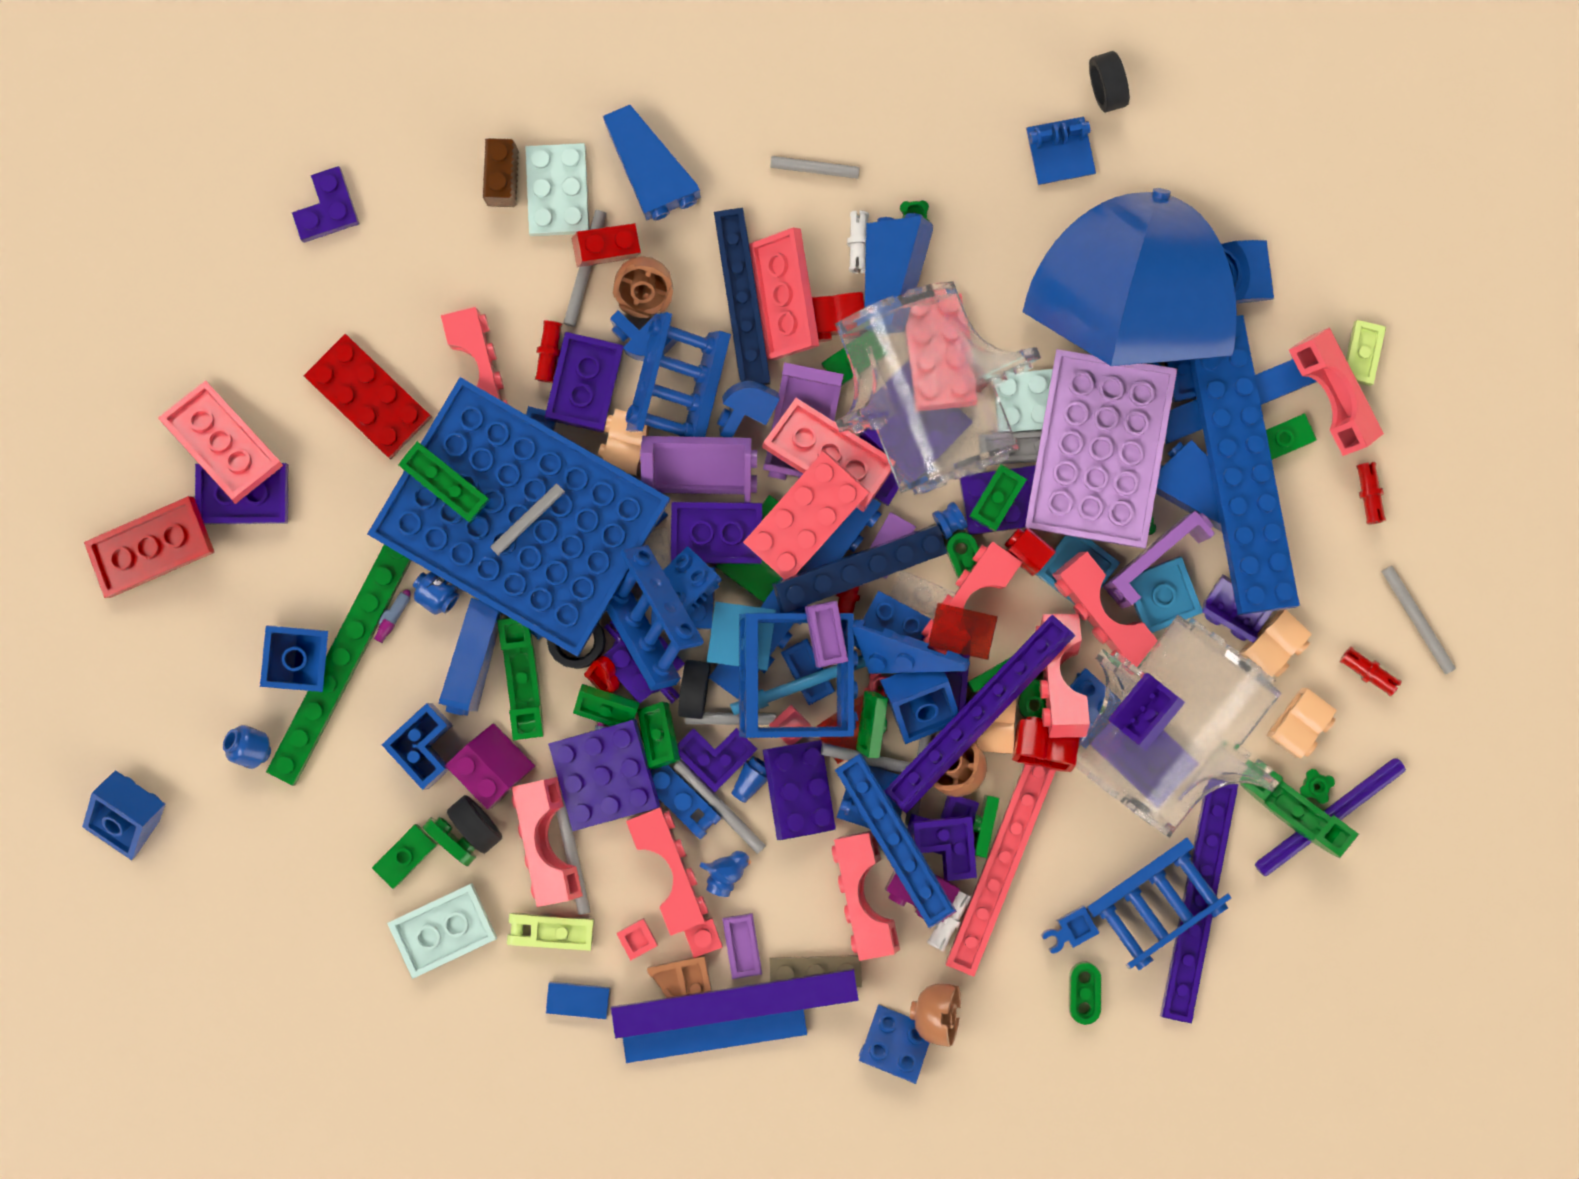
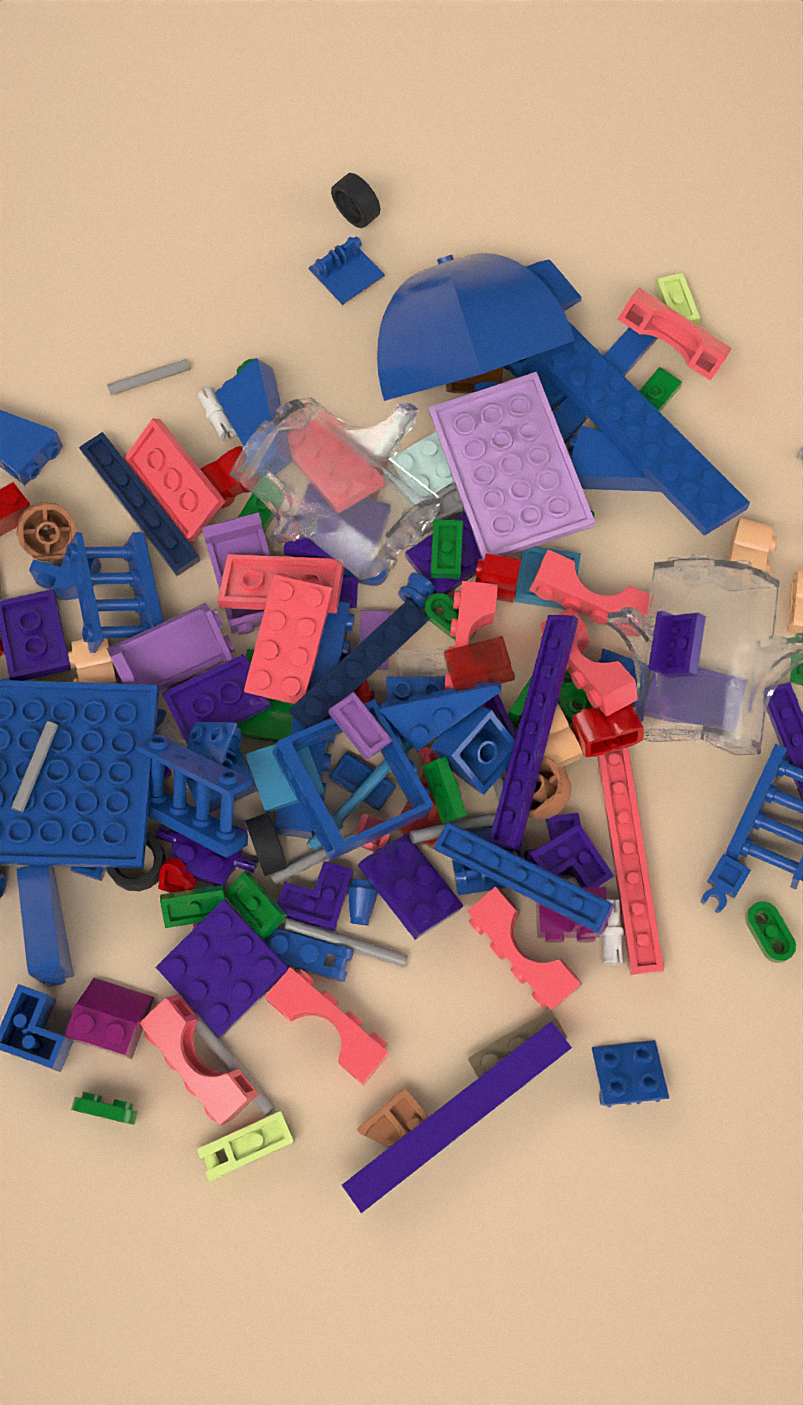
camera: 25 degrees left, 15 degrees down
green plate [372,824,438,889] -> none
light aqua plate [387,883,497,979] -> none
black tyre [447,795,502,854] -> none
green slope [497,618,544,741] -> none
blue tile [546,981,610,1019] -> none
coral plate [616,918,658,961] -> none
blue tile [623,1009,807,1063] -> none
coral plate [684,918,723,958] -> none
blue animal [700,851,751,897] -> none
blue brick [717,381,780,438] -> none
medium lavender tile [722,913,762,979] -> none
nougat cylinder [910,984,961,1047] -> none
green plate [973,795,1000,858] -> none
medium lavender panel [1102,511,1215,609] -> none
dark azure tile [1129,556,1203,633] -> none
dark purple bracket [1202,574,1273,643] -> none
red pin [1356,462,1386,525] -> none

